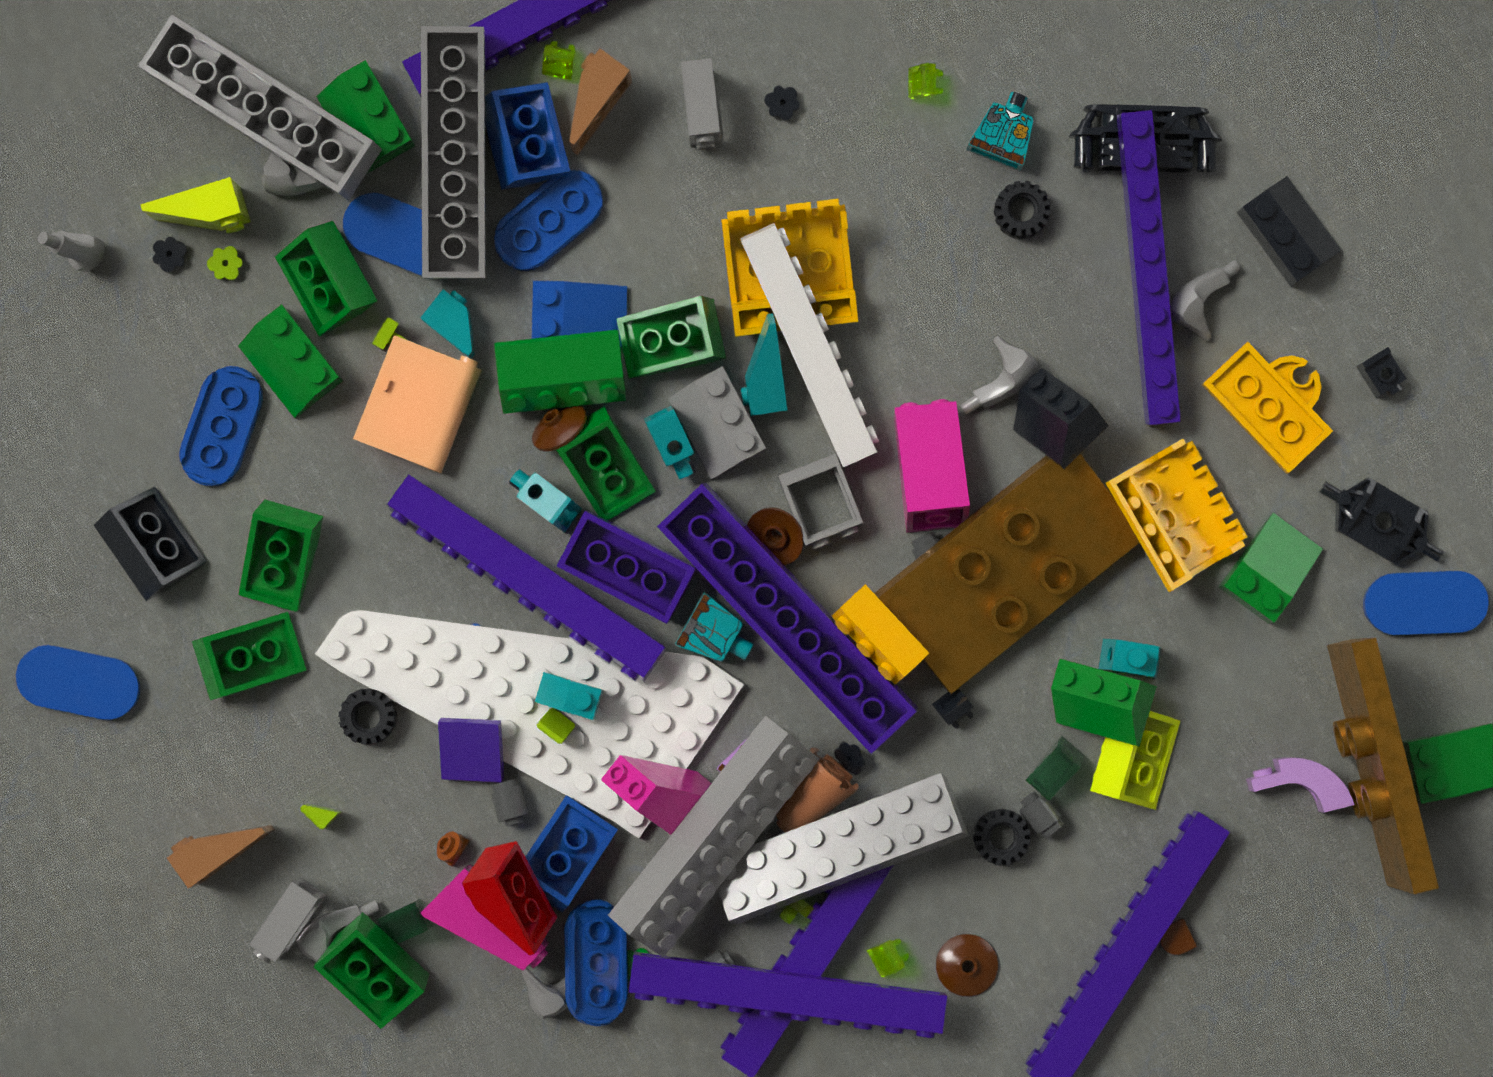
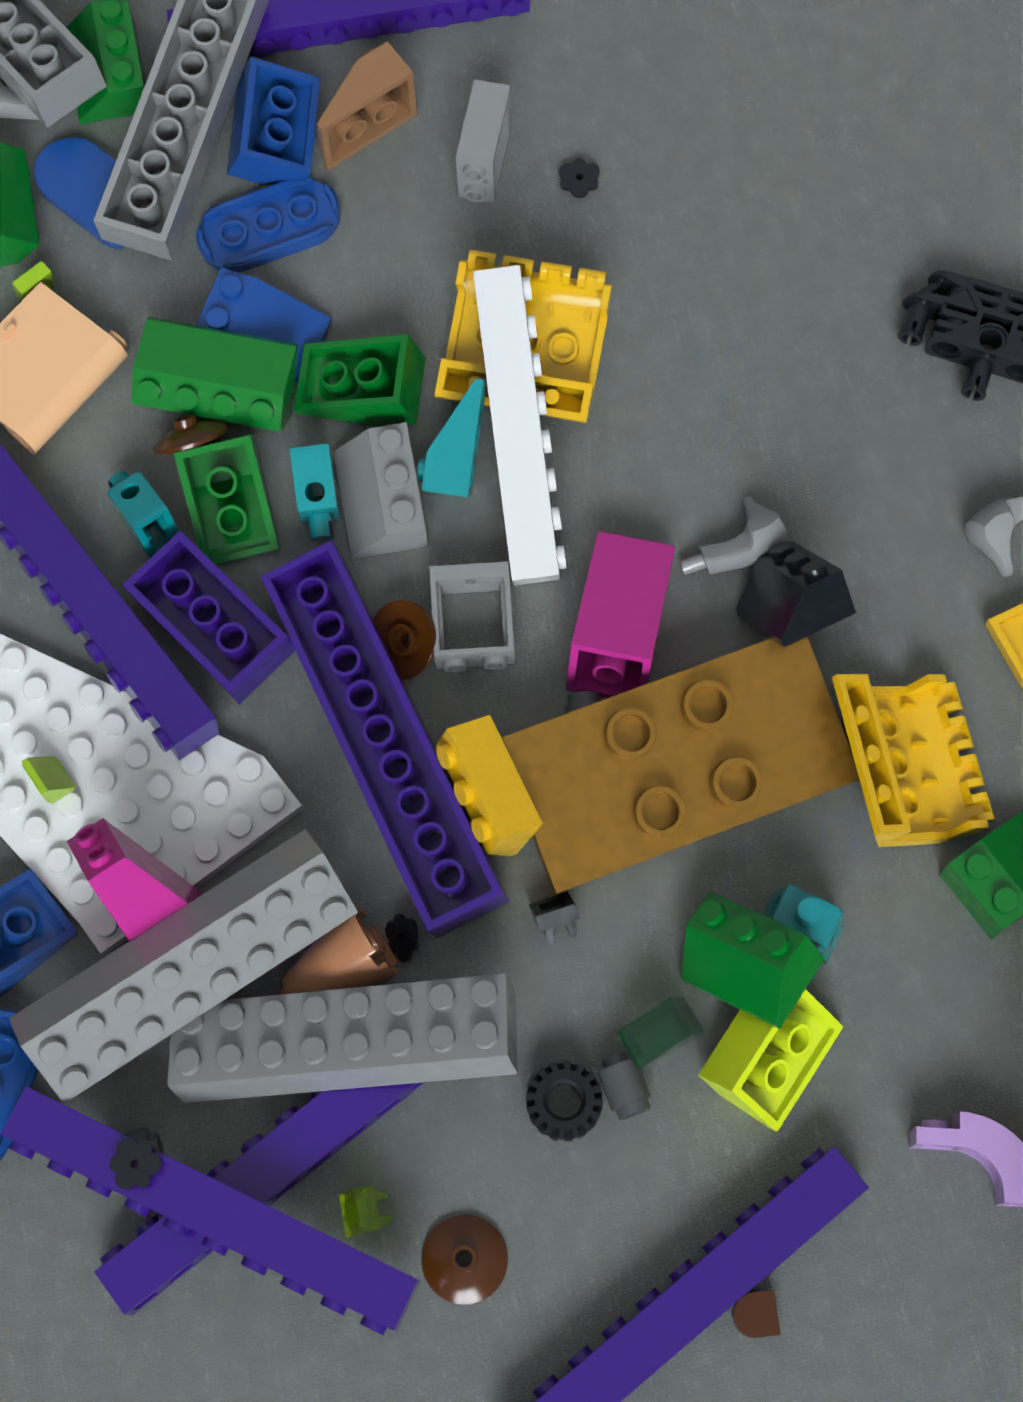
camera: 20 degrees right, 15 degrees down
teal slope [420,289,475,359] -> none
teal slope [535,672,603,720] -> none
clear neon green tile [542,41,576,80] -> none
teal torso [675,593,754,662] -> none
clear neon green tile [779,899,814,924] -> none
clear neon green tile [908,63,943,100] -> none
torso [966,92,1034,171] -> none
black tyre [994,180,1051,239] -> none
dark purple brick [1117,110,1181,425] -> none
none -> black plant [109,1139,162,1189]

